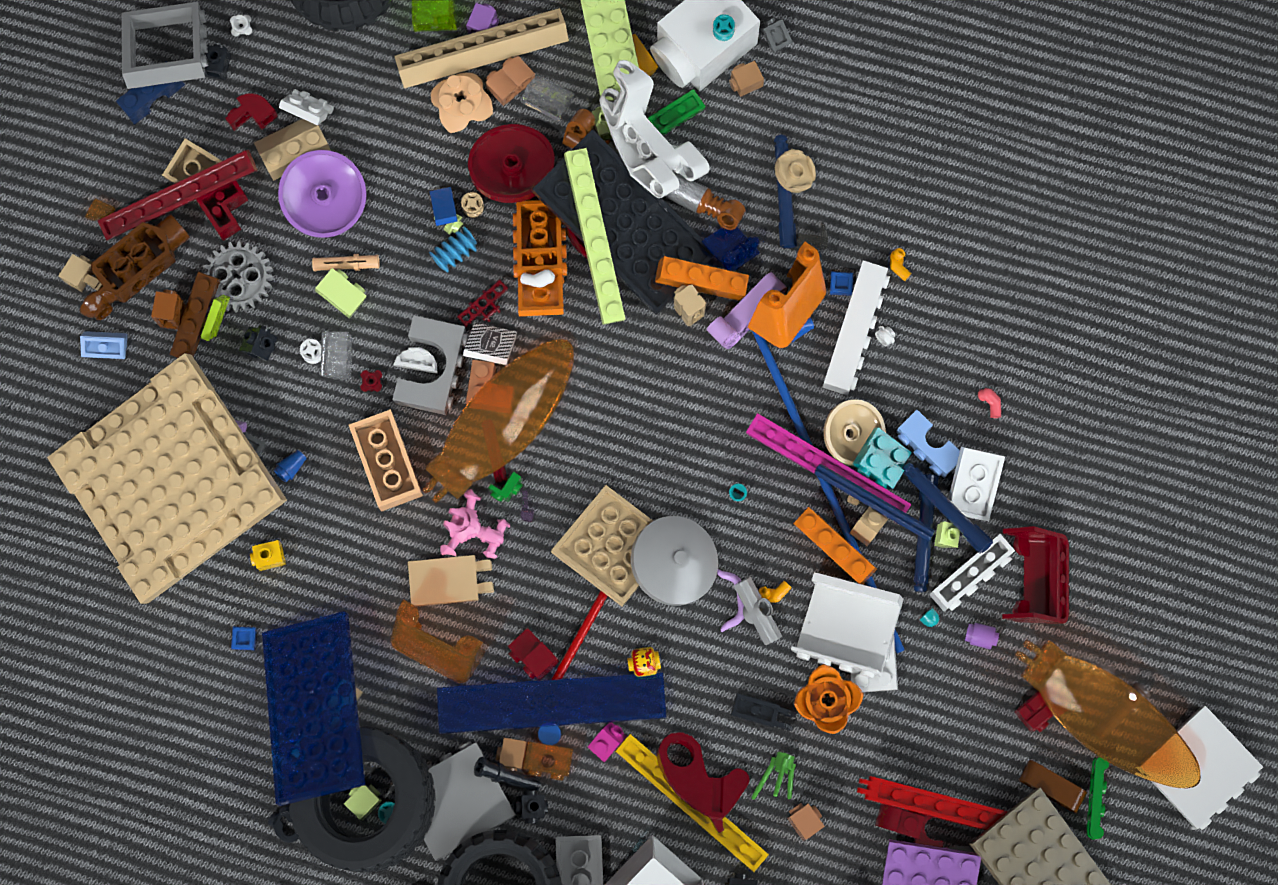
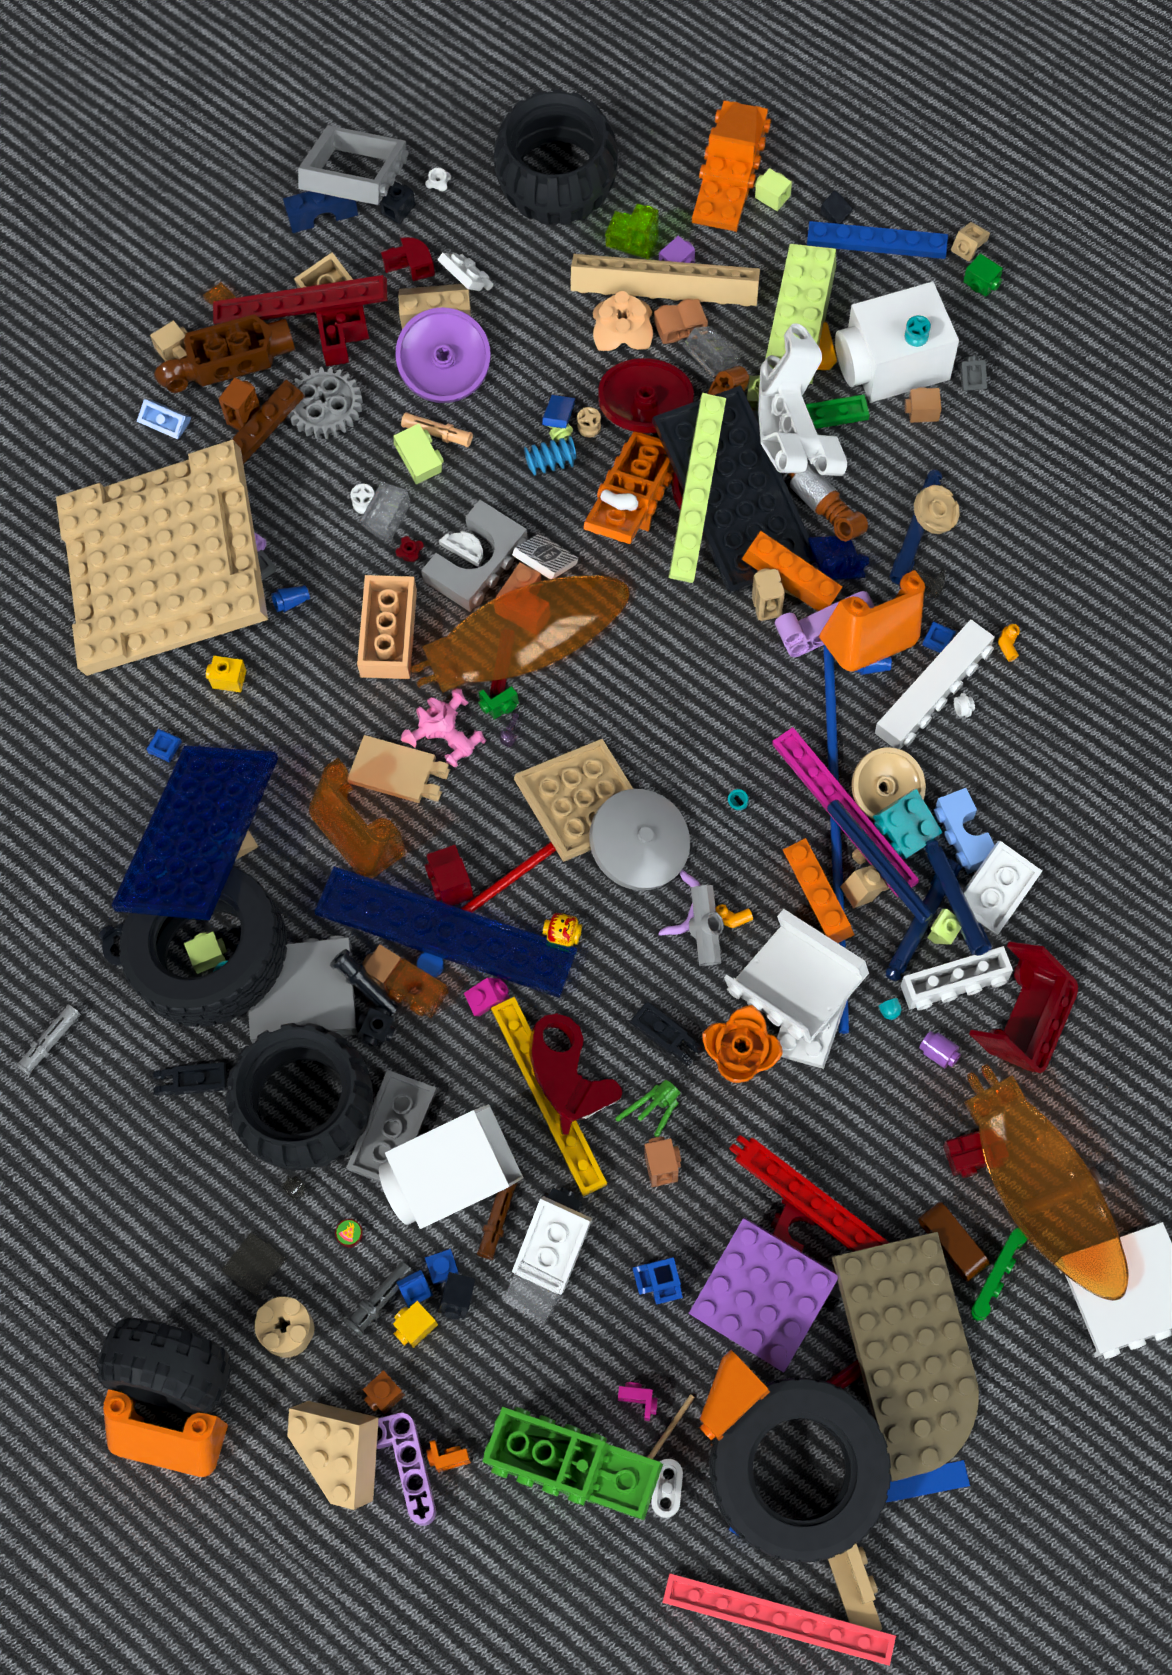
camera: 25 degrees right, 10 degrees down
lime tile [201,294,230,341] -> none
black brick [239,325,278,361] -> none
dark red piece [458,280,508,327] -> none
dark red brick [875,804,925,839] -> none
coral arm [978,388,1001,418] -> none

